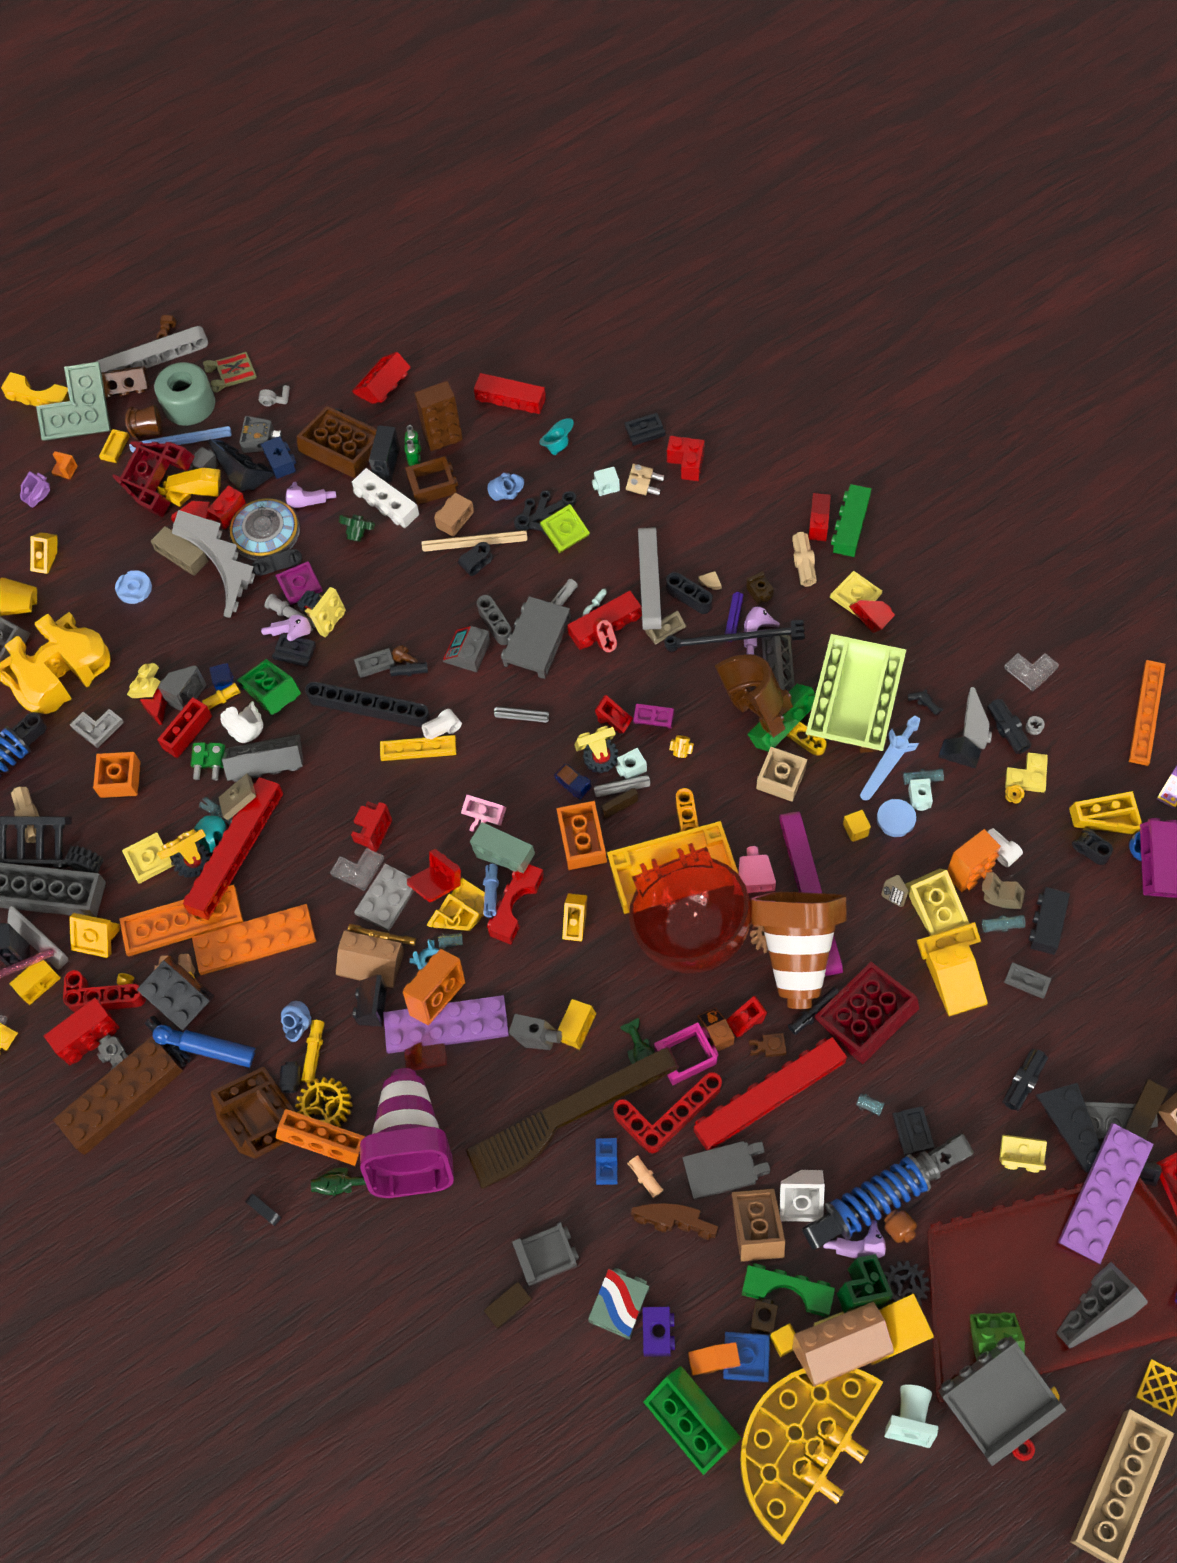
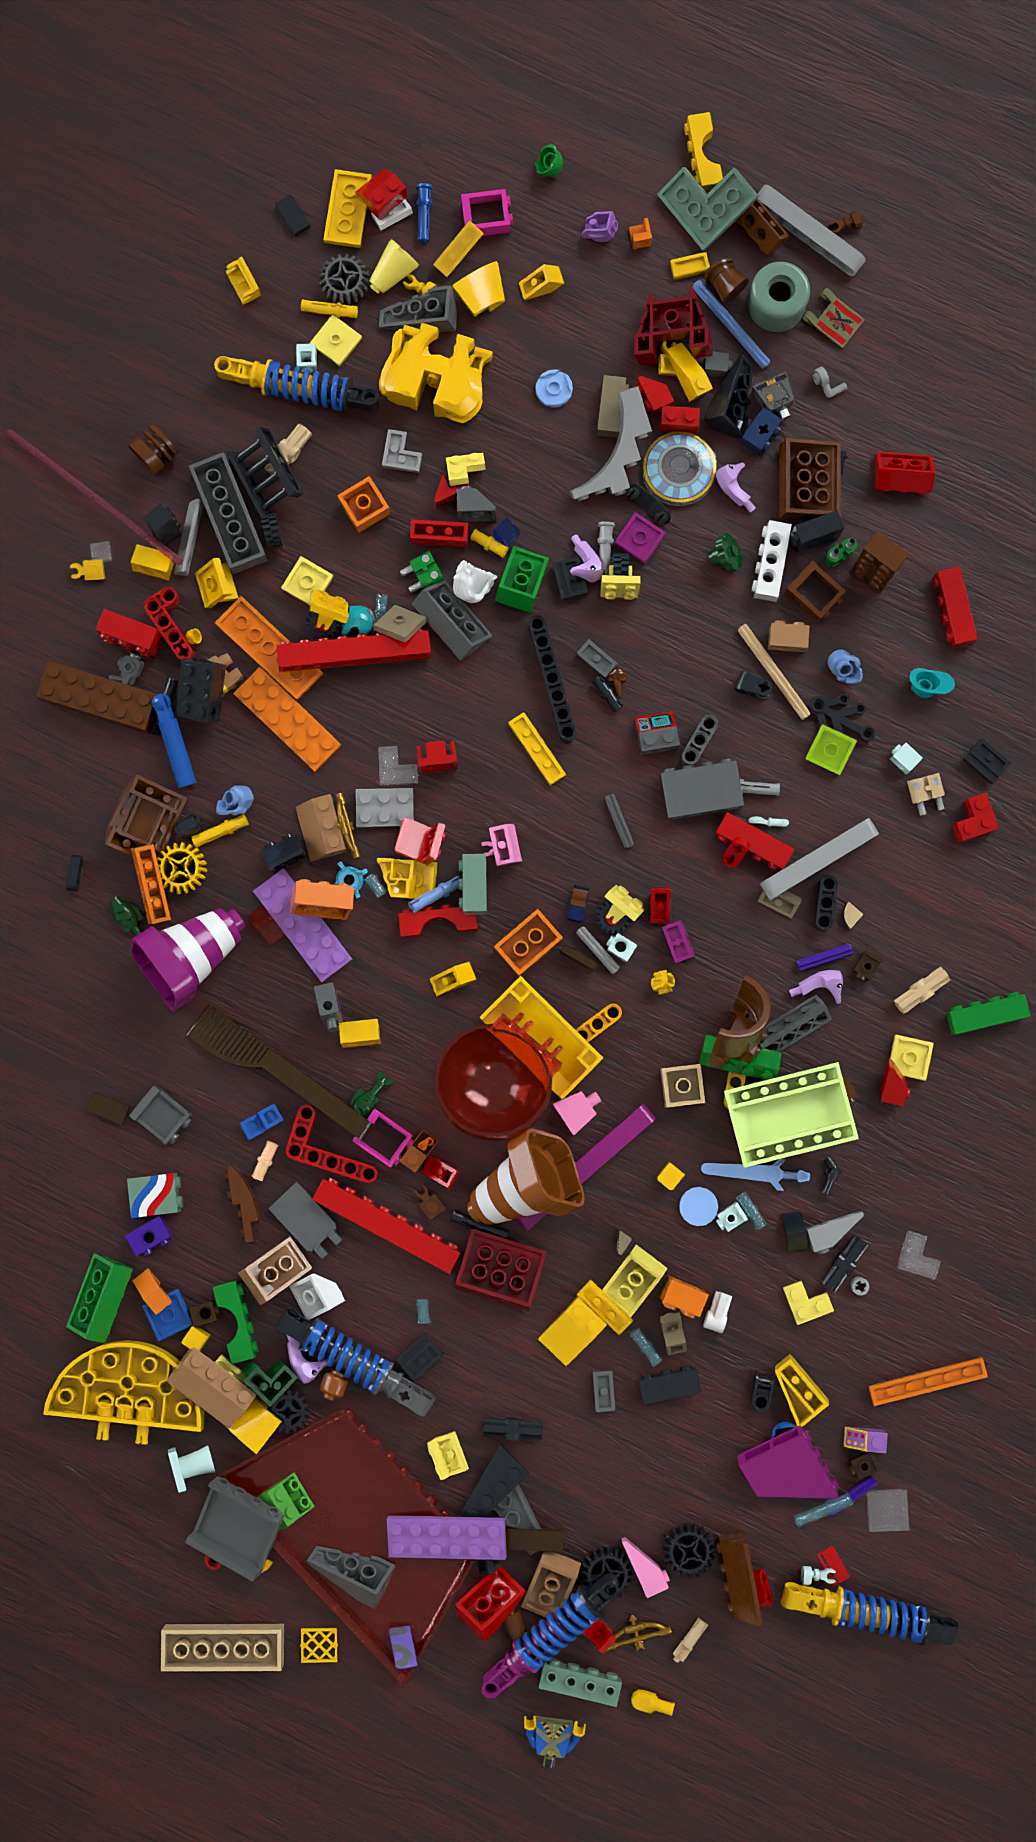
camera: 55 degrees right, 20 degrees up
white piece [422,709,462,740] -> none
black hinge [664,620,805,652] -> none
red slope [809,493,831,541] -> none
yellow plate [1005,784,1024,804] -> none

